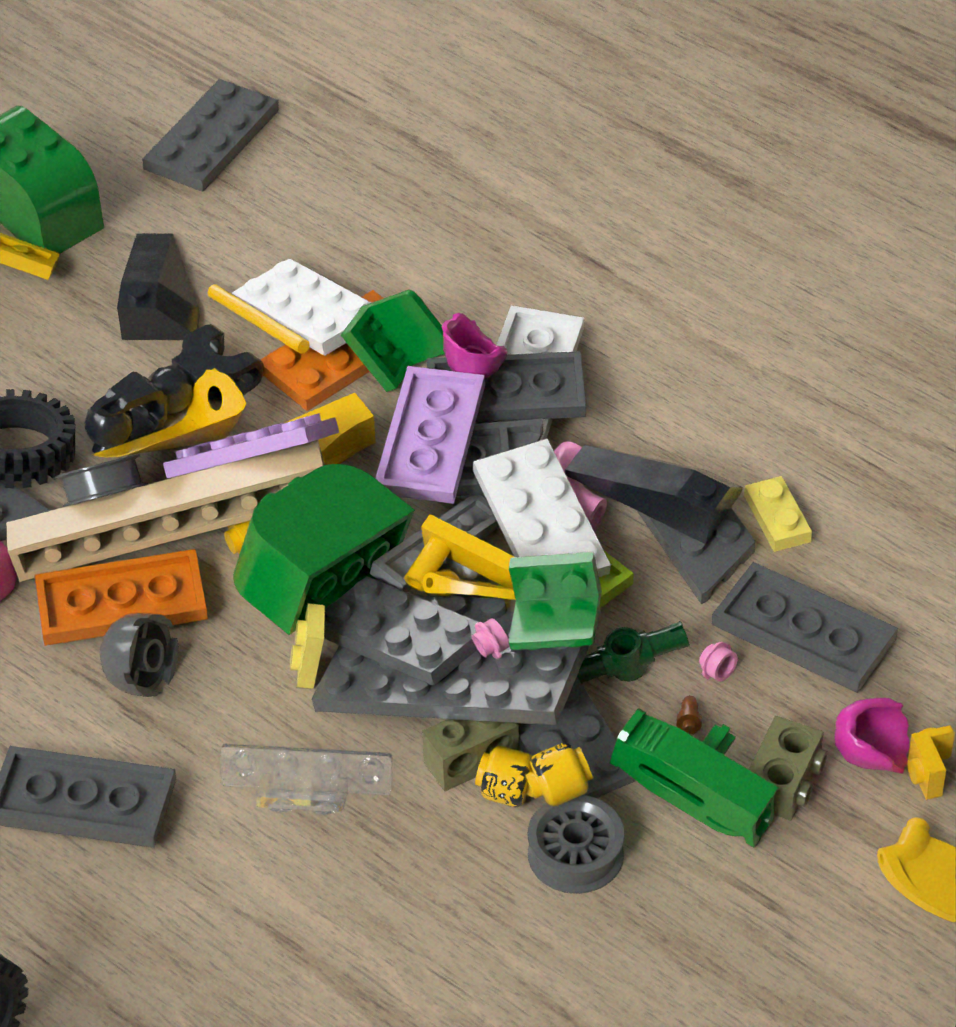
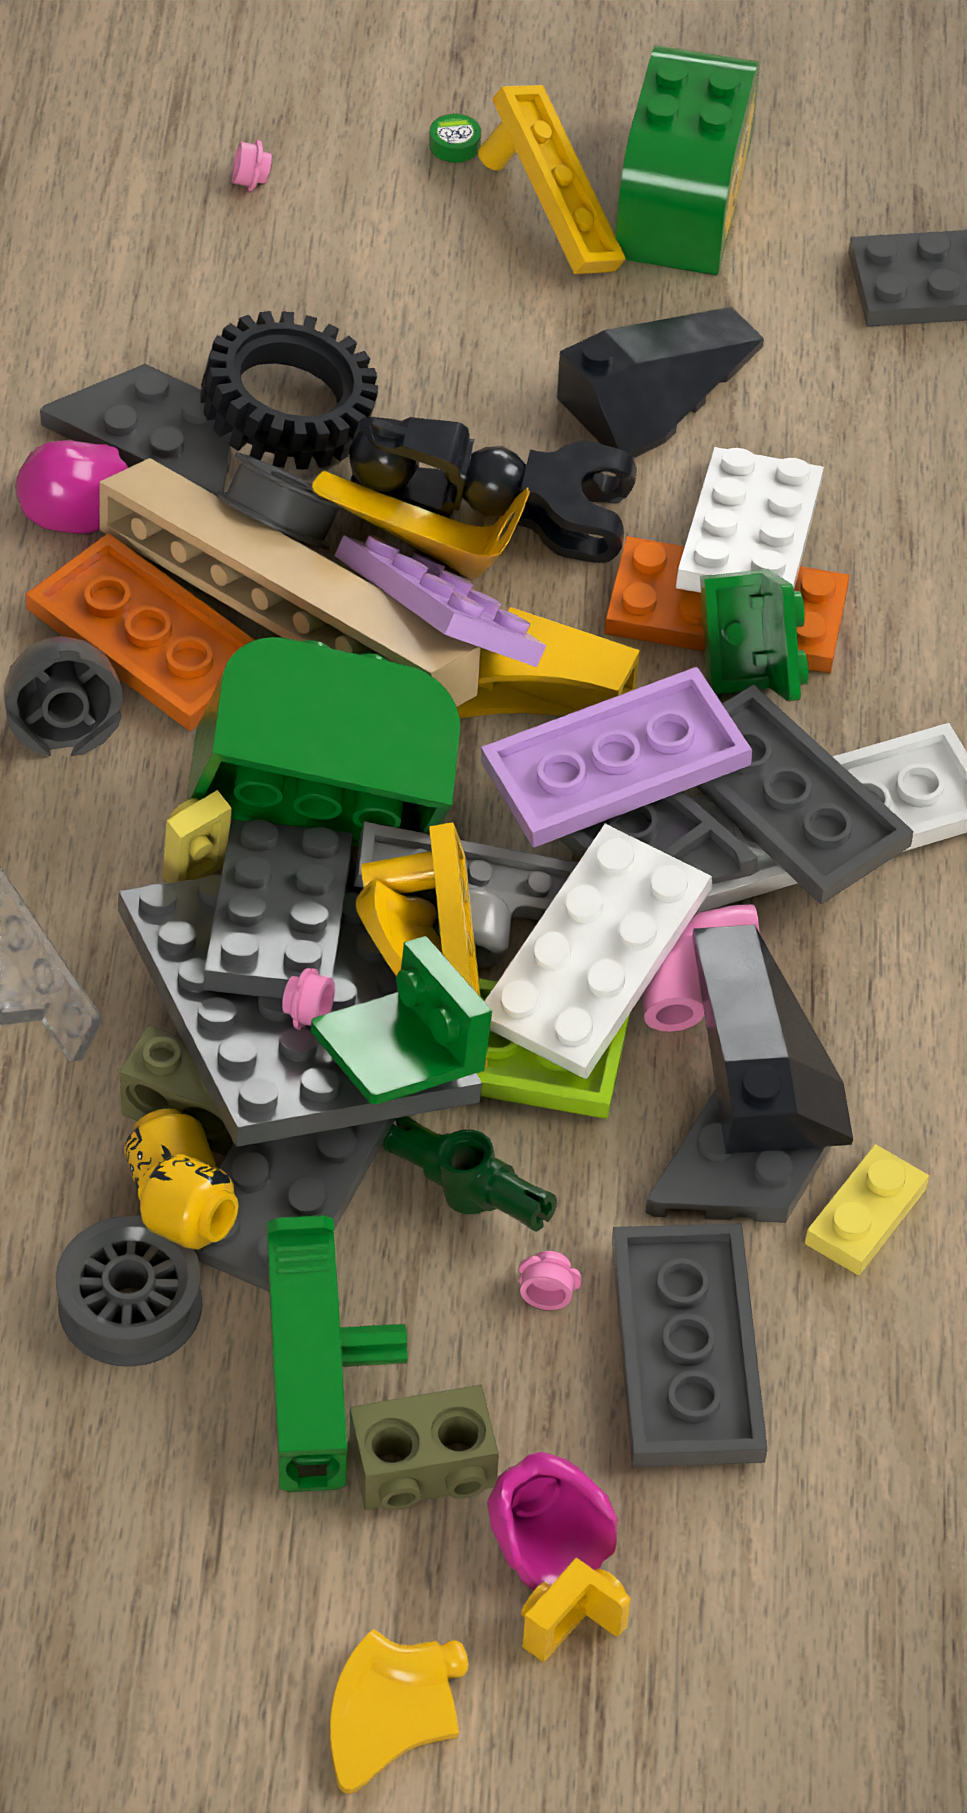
camera: 50 degrees right, 5 degrees up
yellow bar [208,284,310,354] -> none
dark pink hair [442,313,507,378] -> none
dark orange piece [676,695,702,735] -> none

